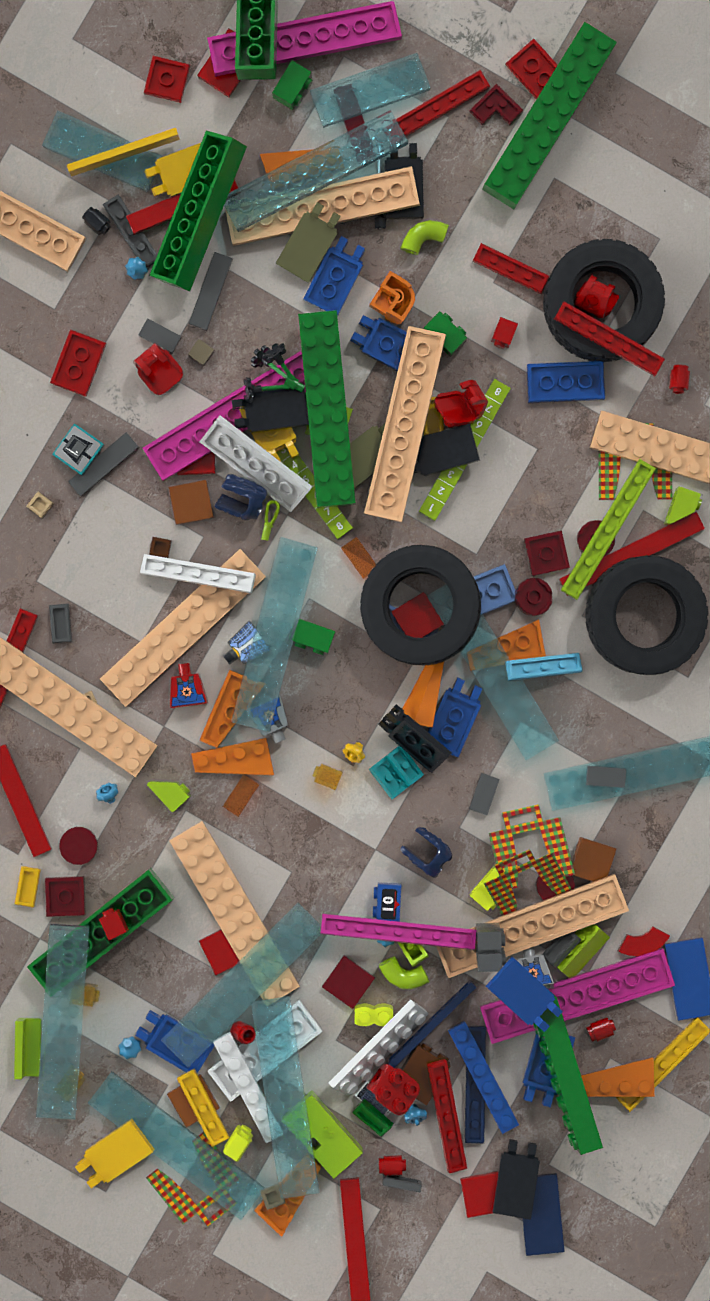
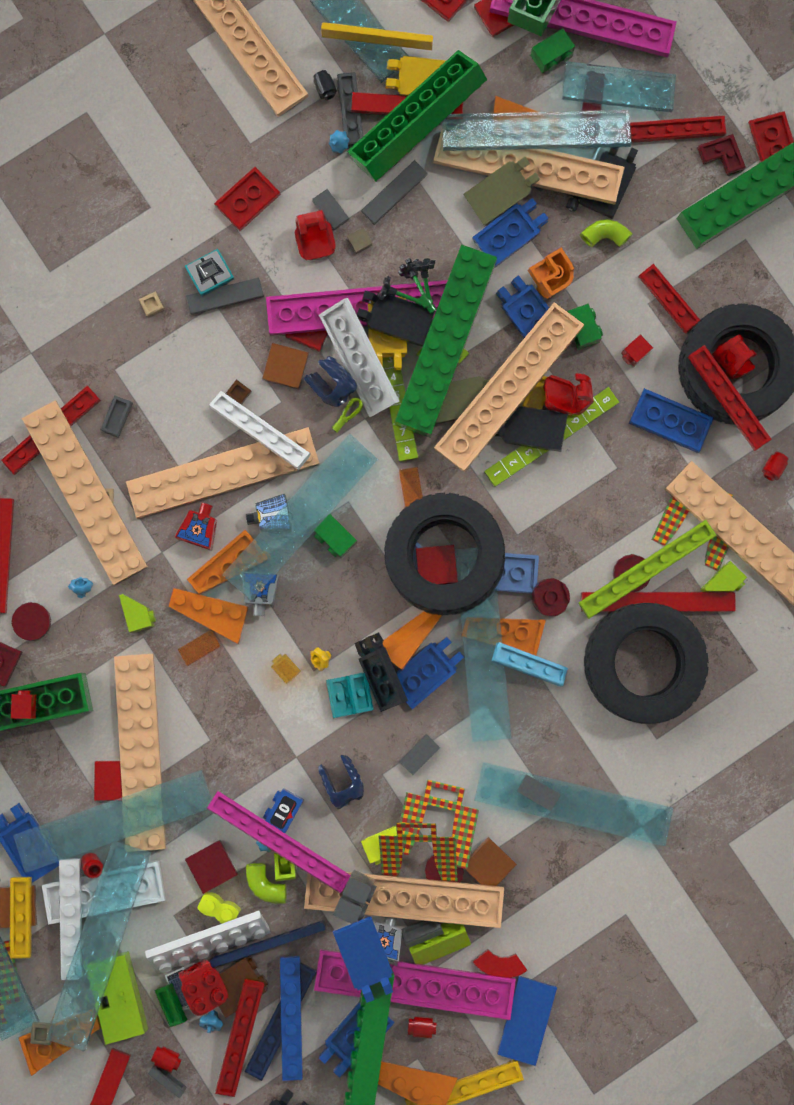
camera: 25 degrees right, 5 degrees down
neon yellow brick [223,1125,253,1162] -> none
dark red tile [524,530,570,576] -> none

